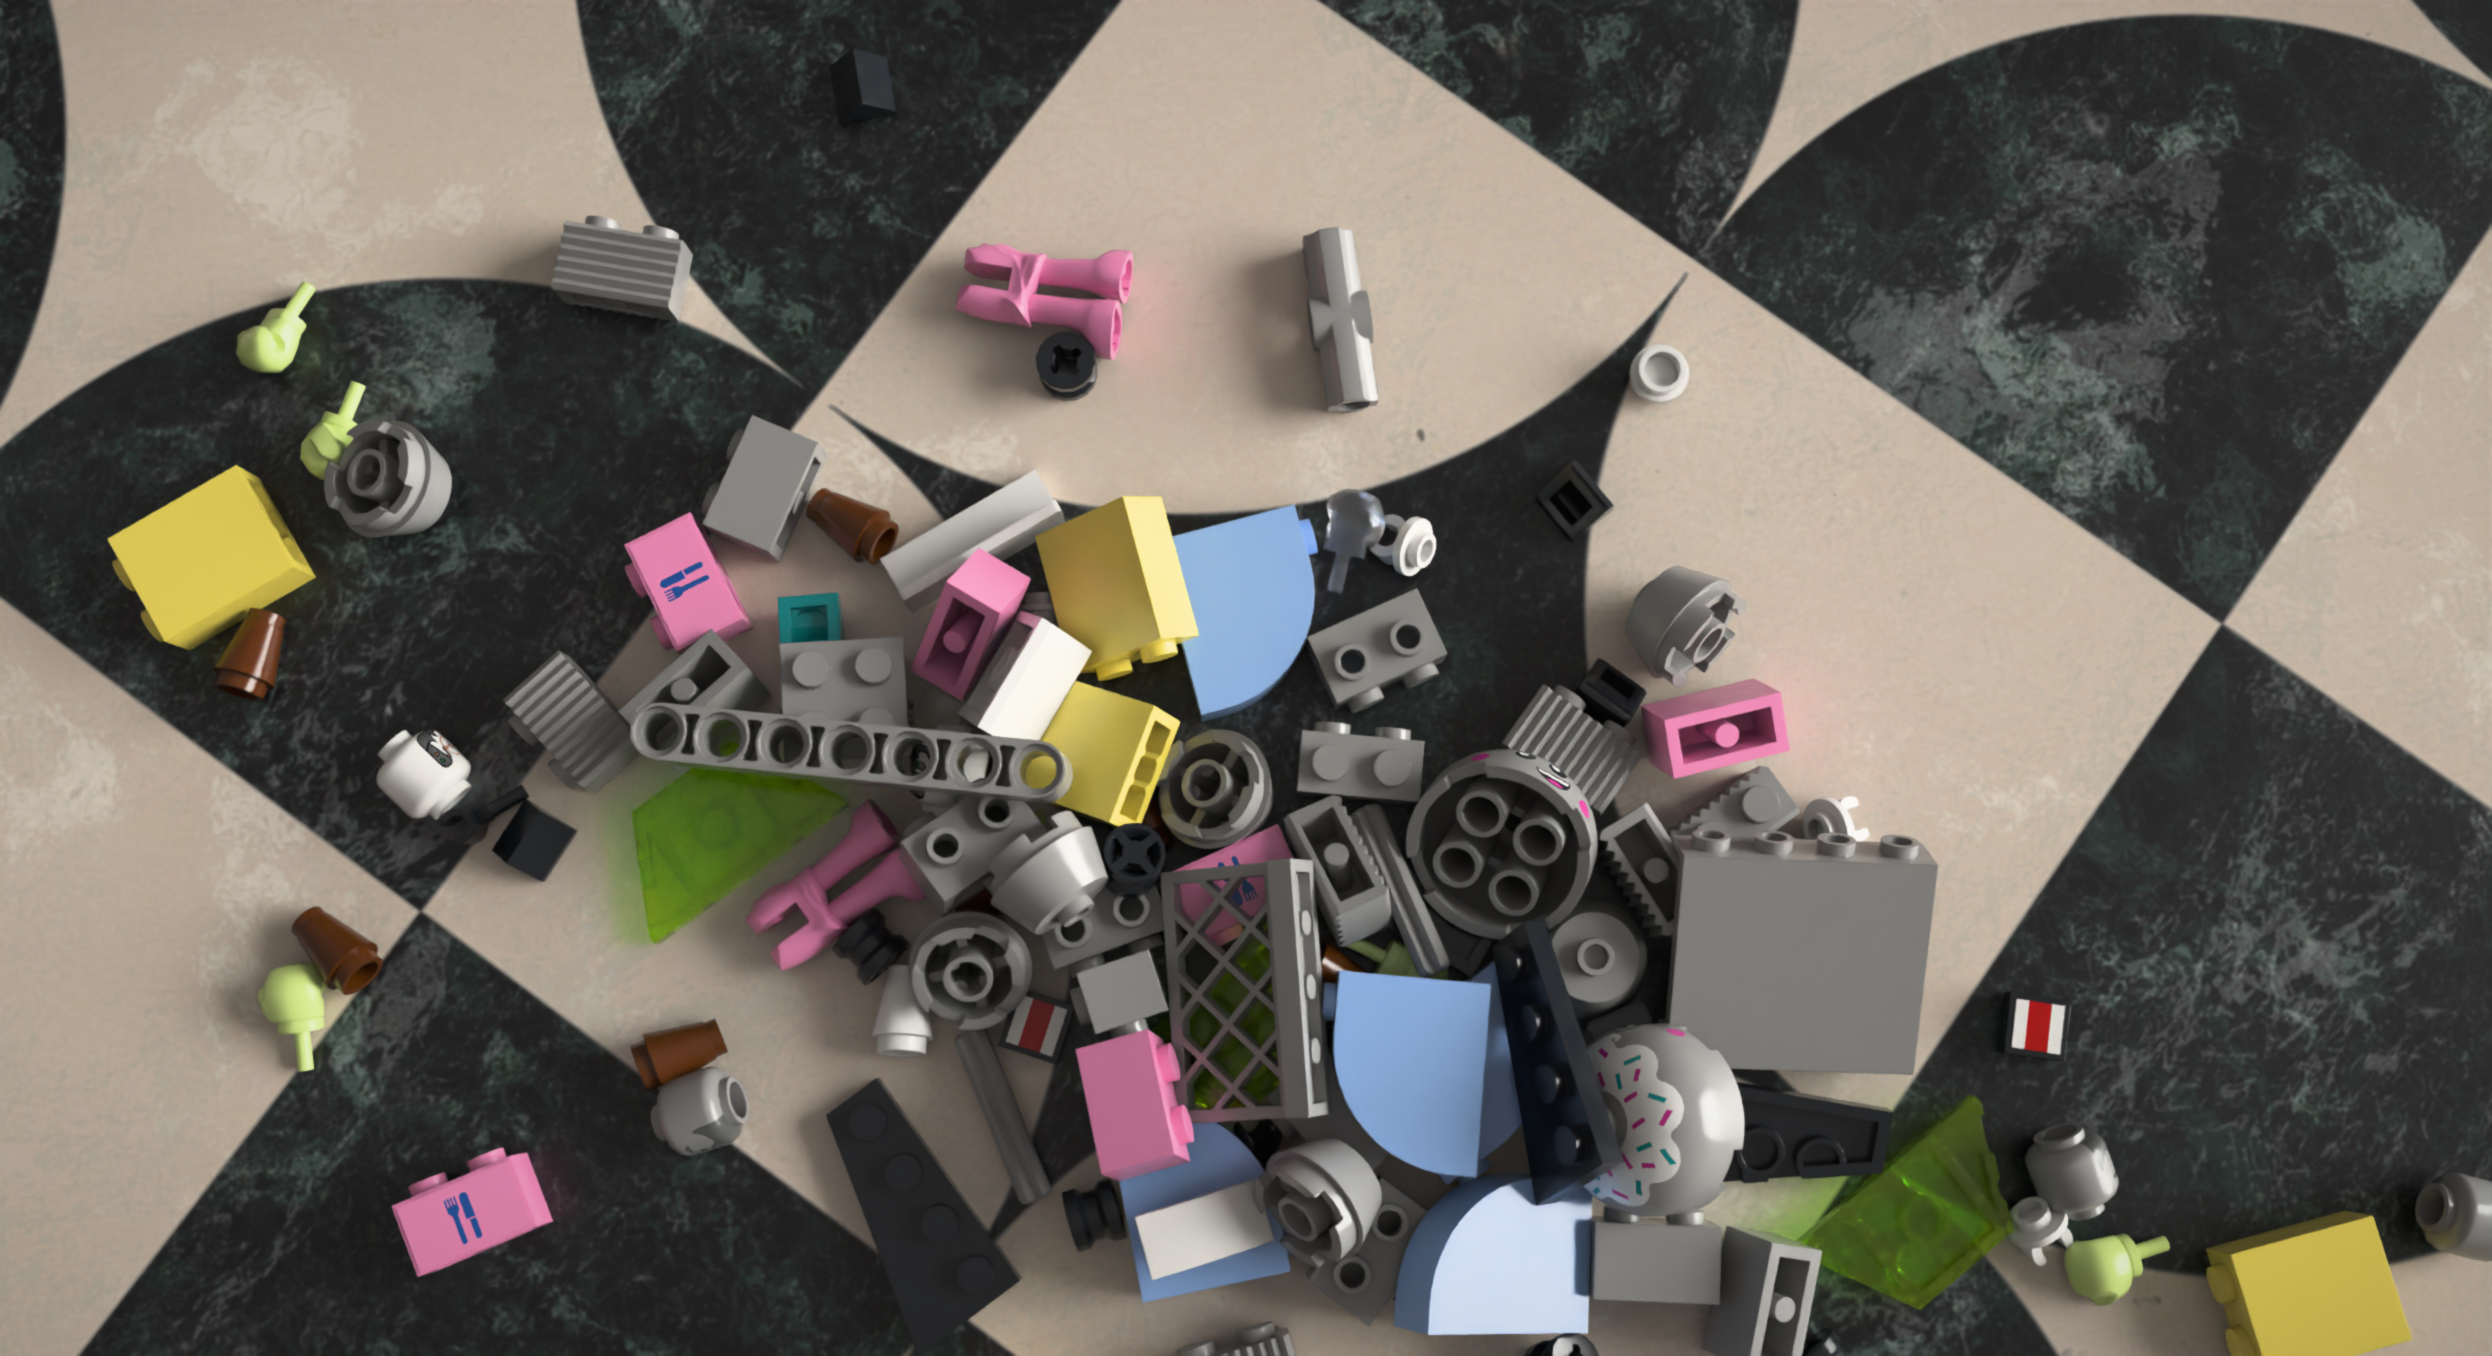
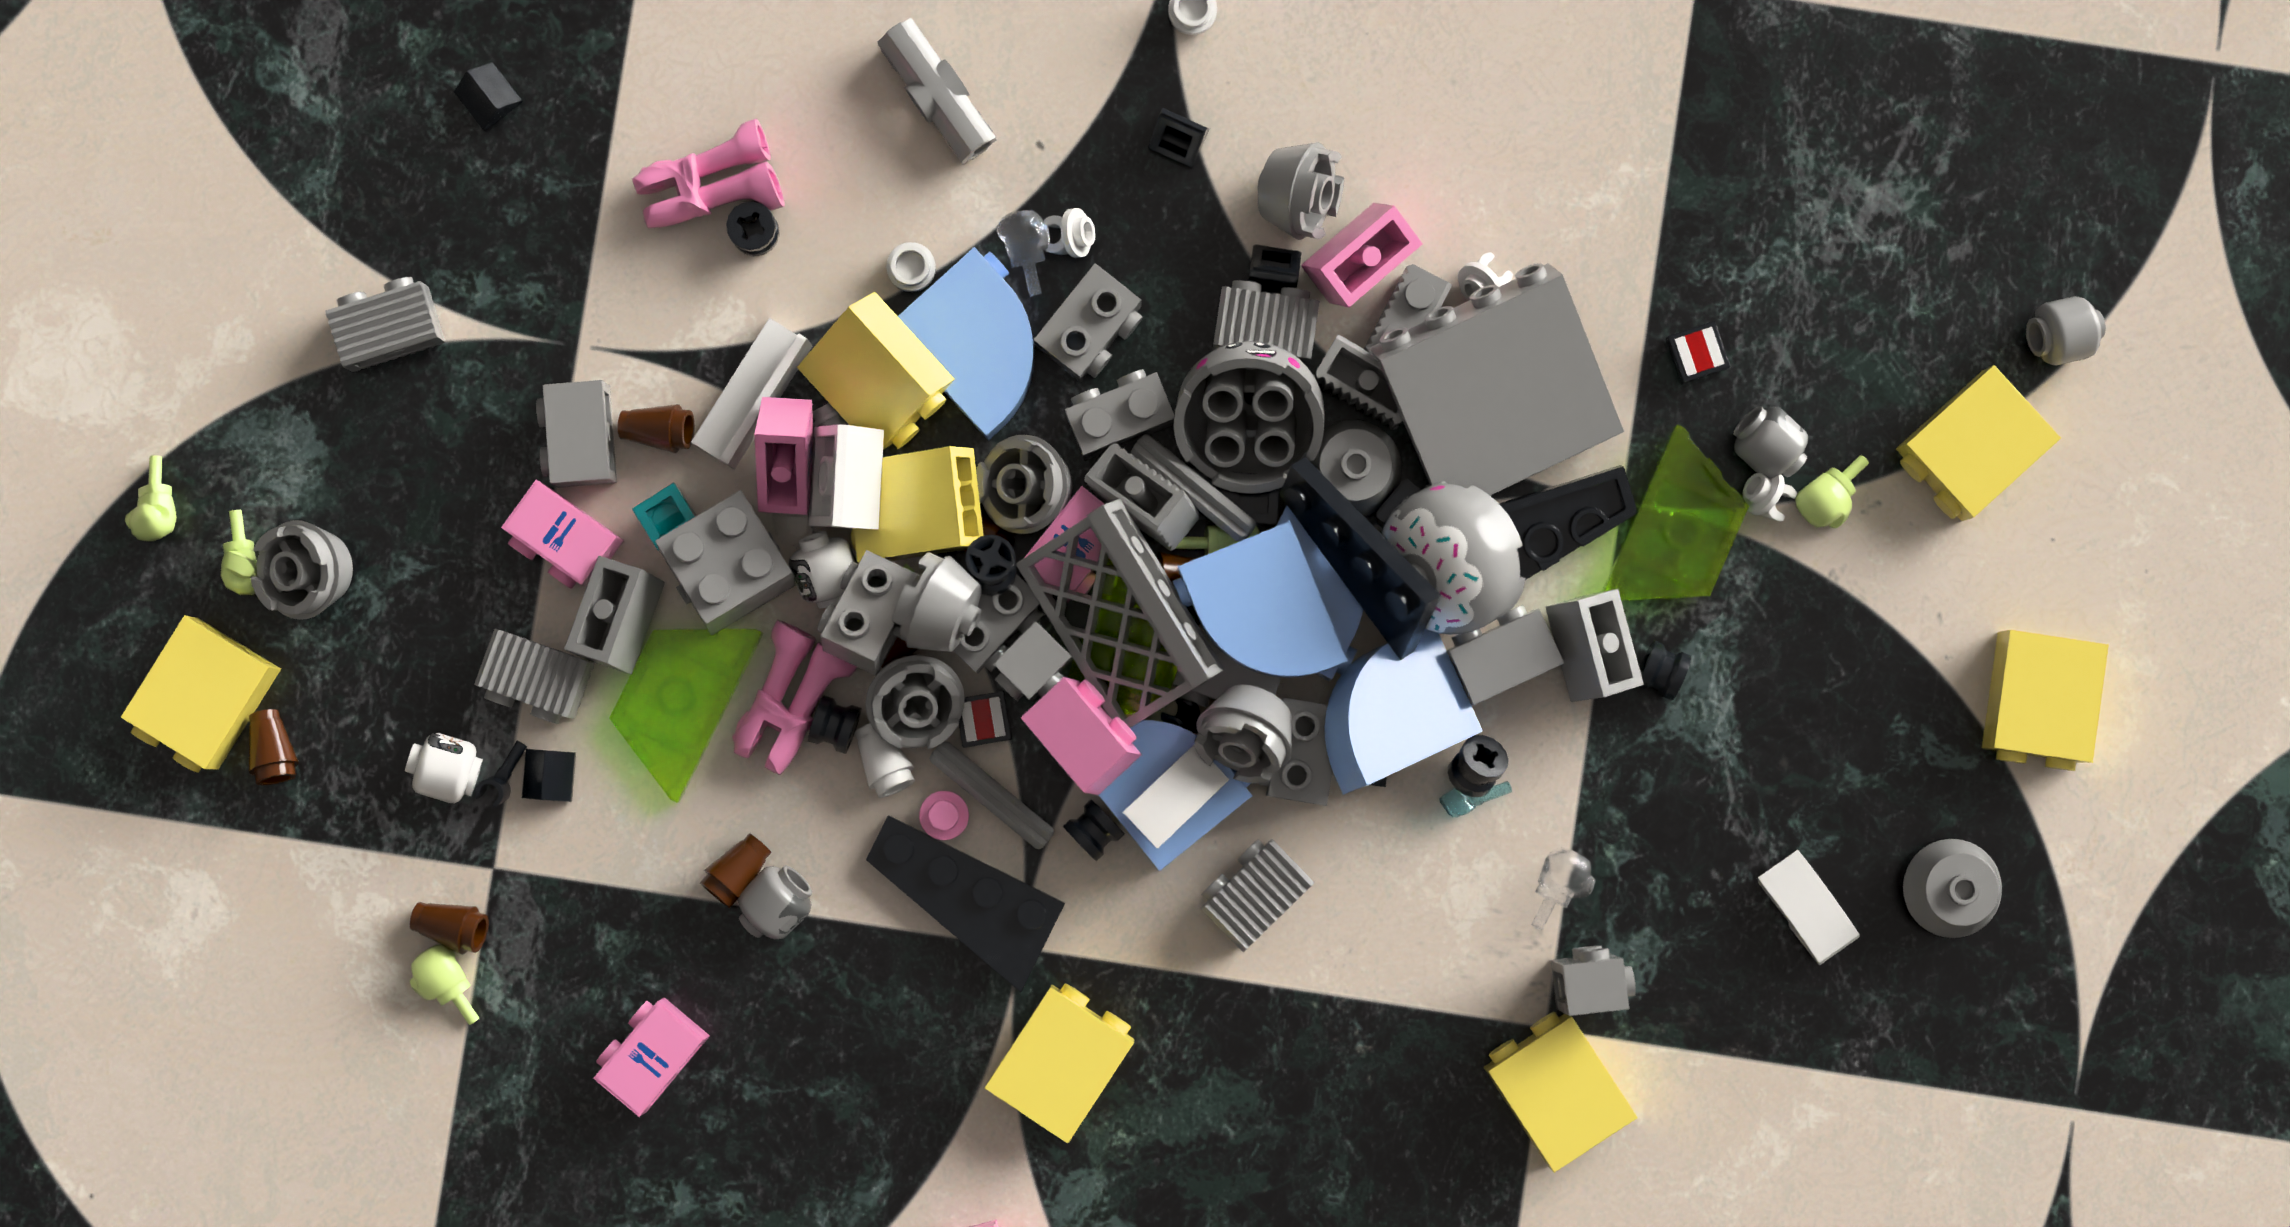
camera: 25 degrees left, 5 degrees up
light grey beam [630,703,1073,803] -> none
none -> white plate [886,242,936,292]
none -> bright pink plate [919,791,969,840]

